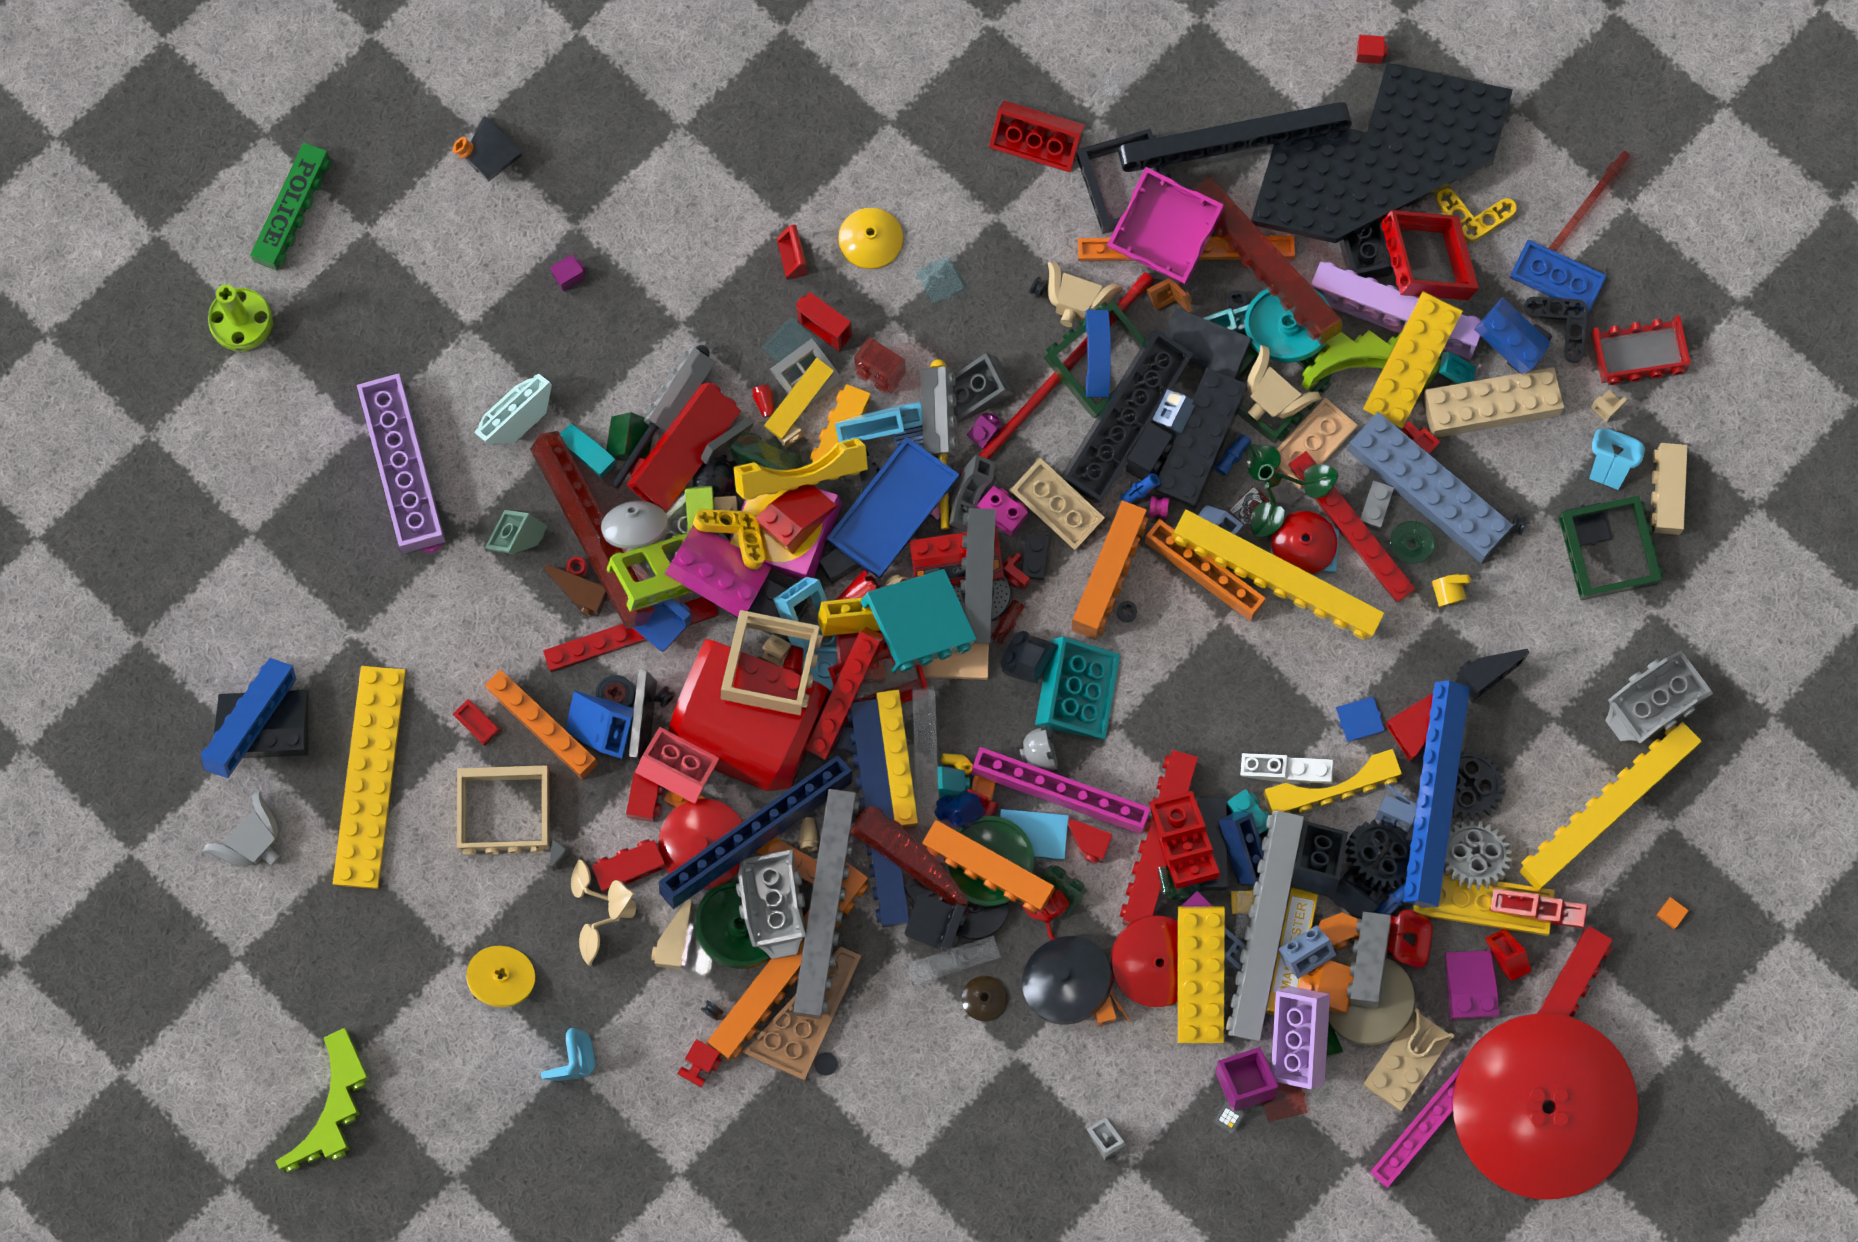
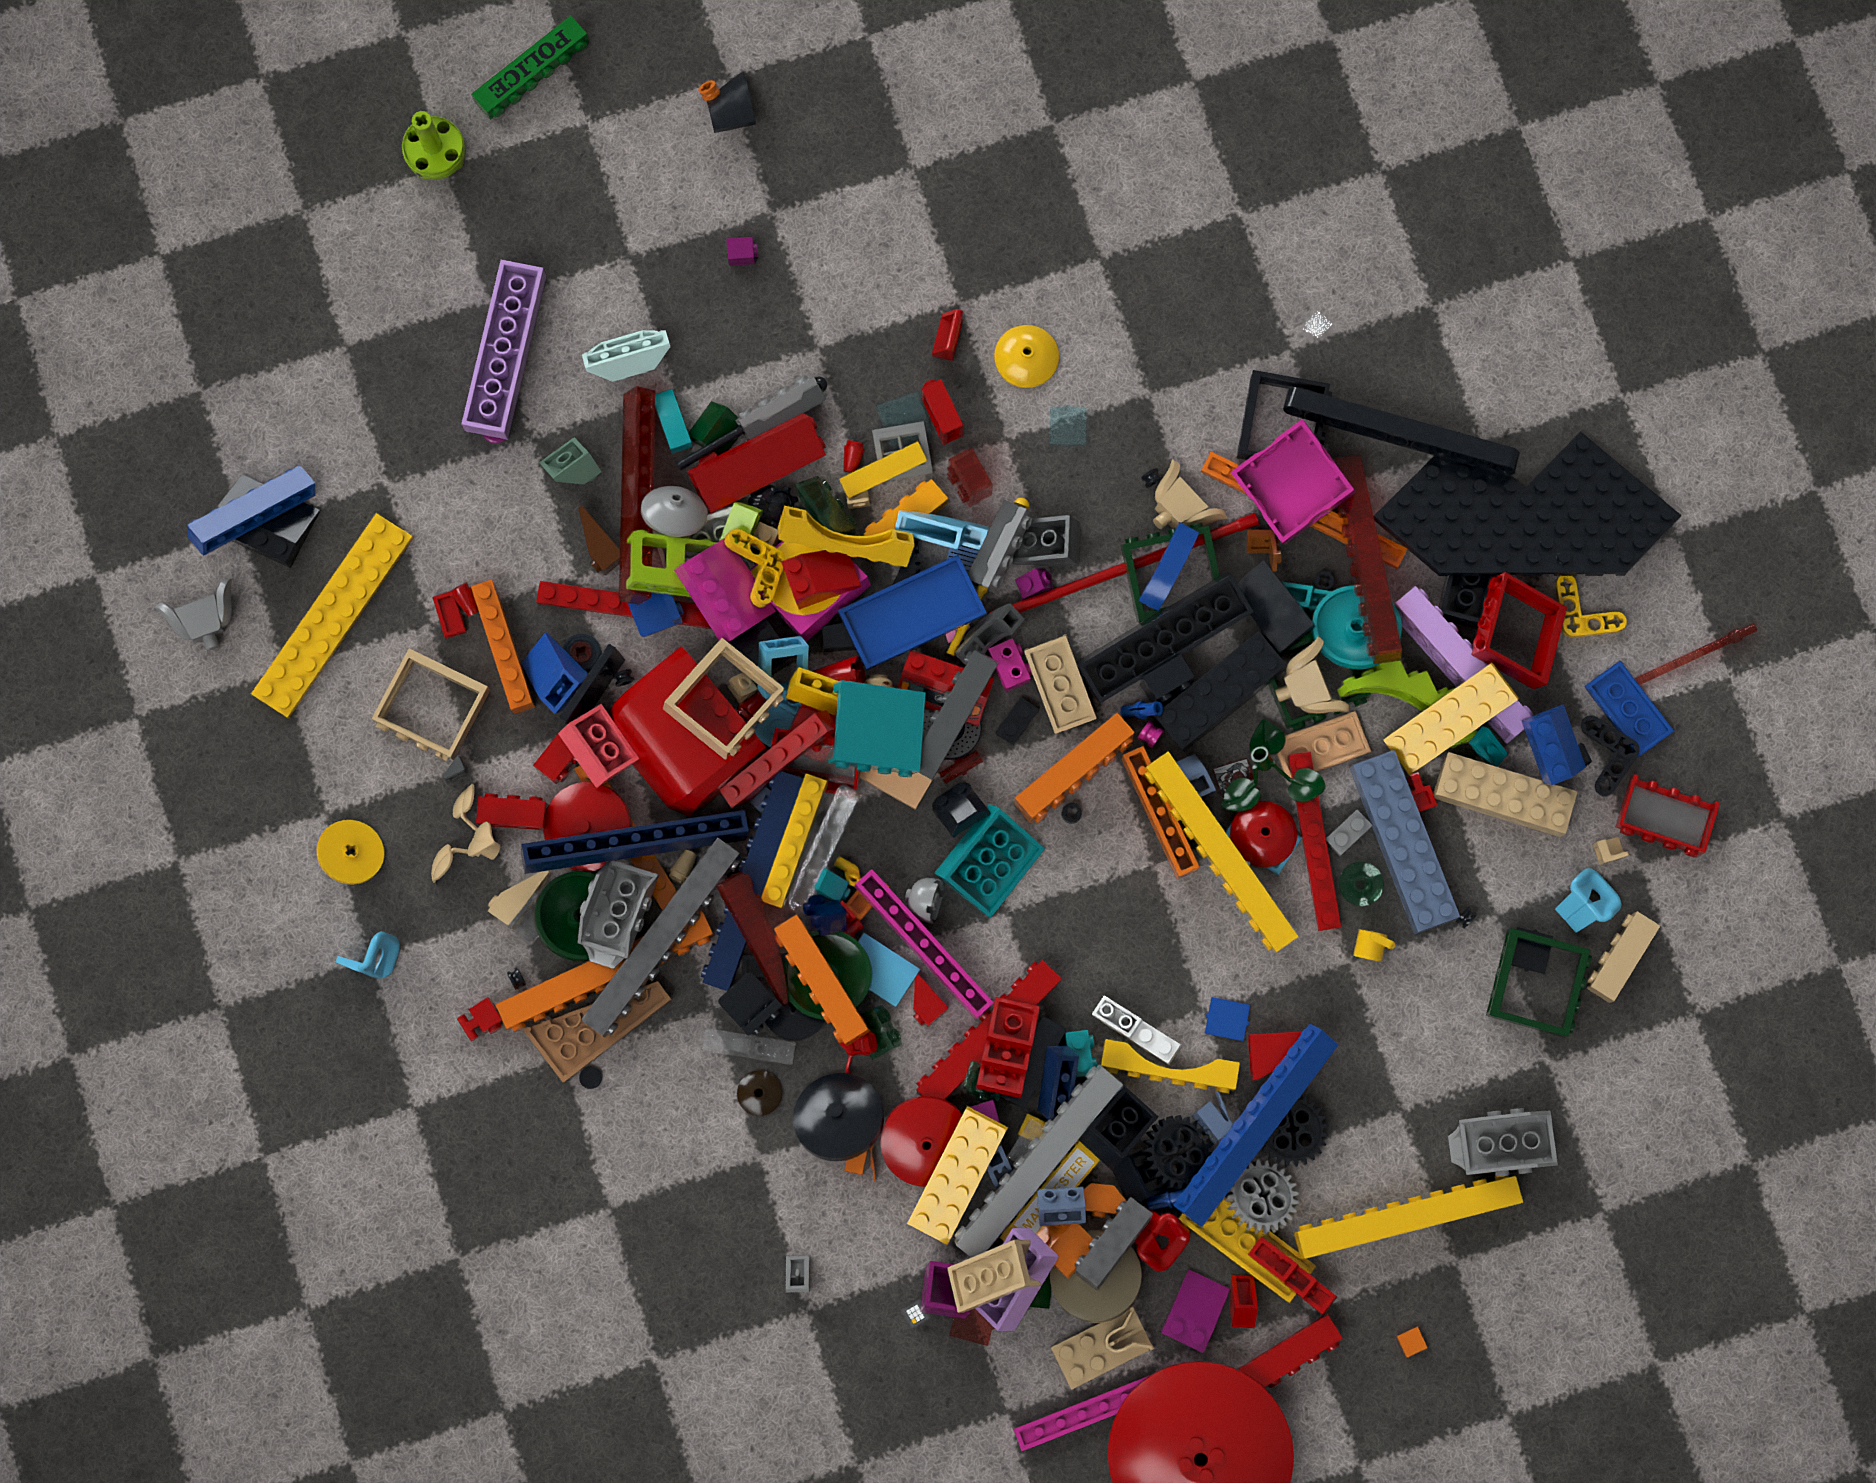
camera: 25 degrees right, 5 degrees up
lime arch [276,1028,370,1173] -> none
red plate [566,557,588,578] -> none
dark grey tile [701,417,755,464] -> none
red slope [989,100,1085,172] -> none
red bracket [1003,553,1030,590] -> none
sand blue piece [1153,389,1195,436] -> none
blue pin [1215,433,1252,476] -> none
red brick [1356,34,1388,64] -> none
black slope [1455,649,1529,702] -> none
none -> red cone [451,582,479,617]
none -> tan plate [947,1240,1041,1313]

